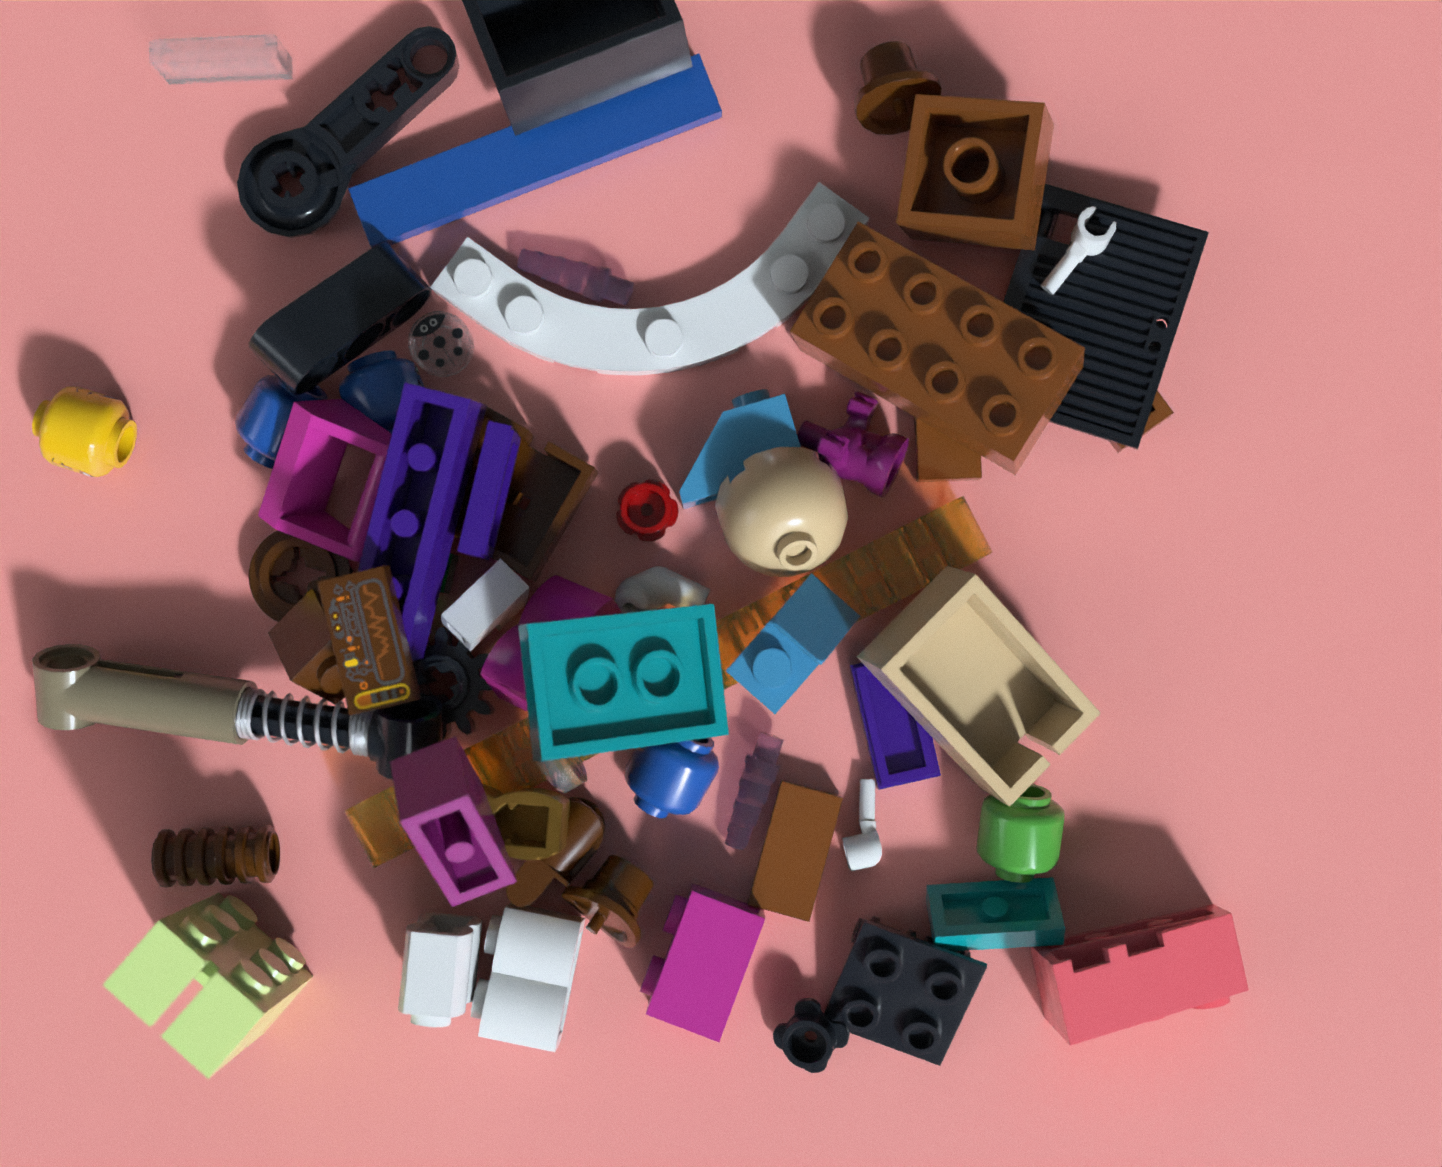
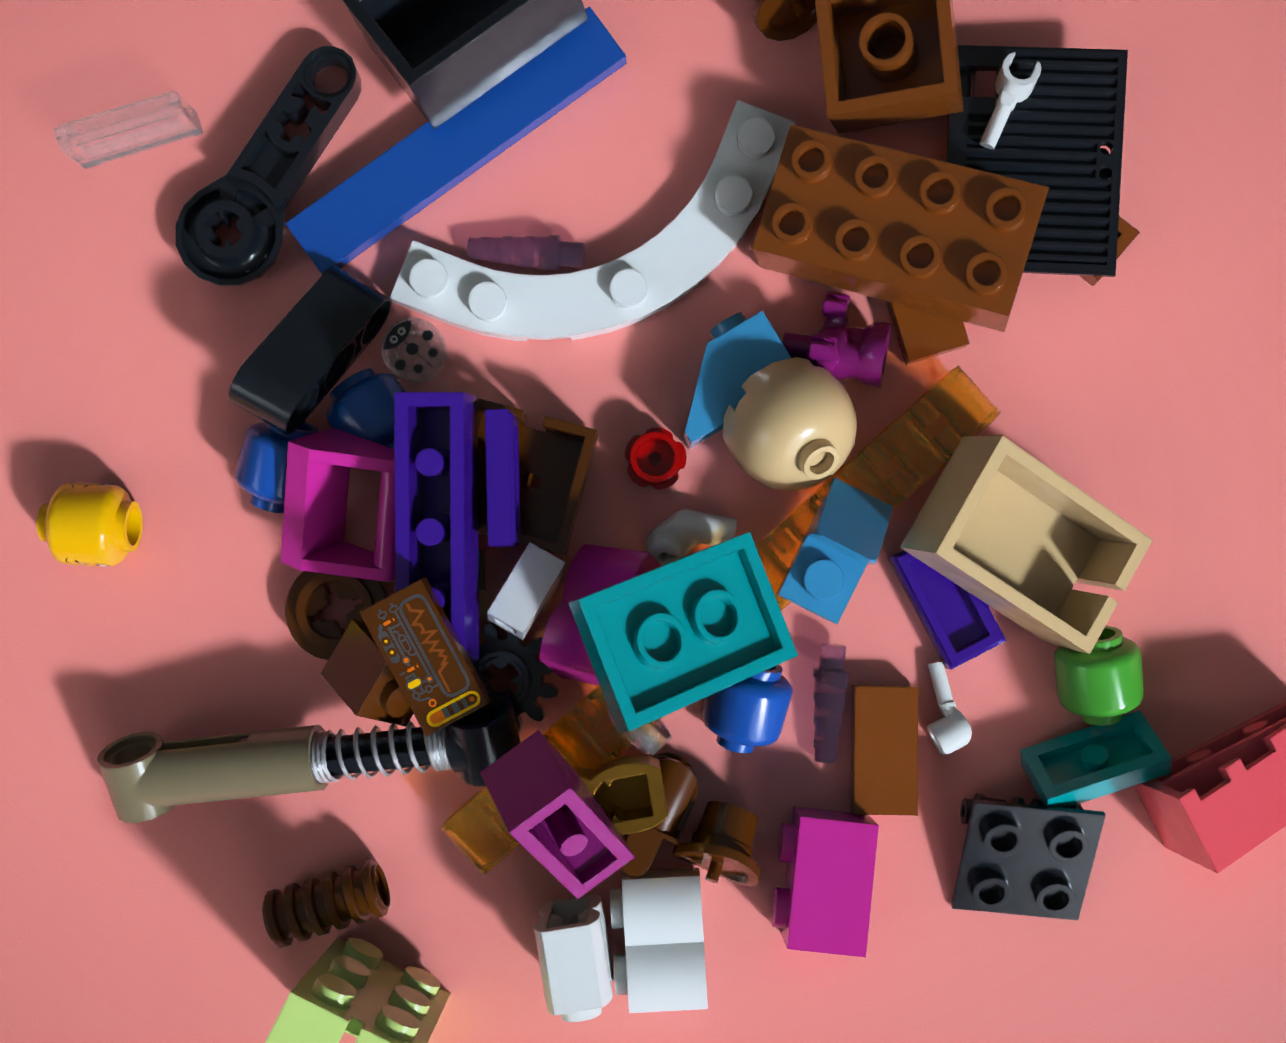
camera: 15 degrees left, 0 degrees up
black plate [773,998,850,1073] -> none

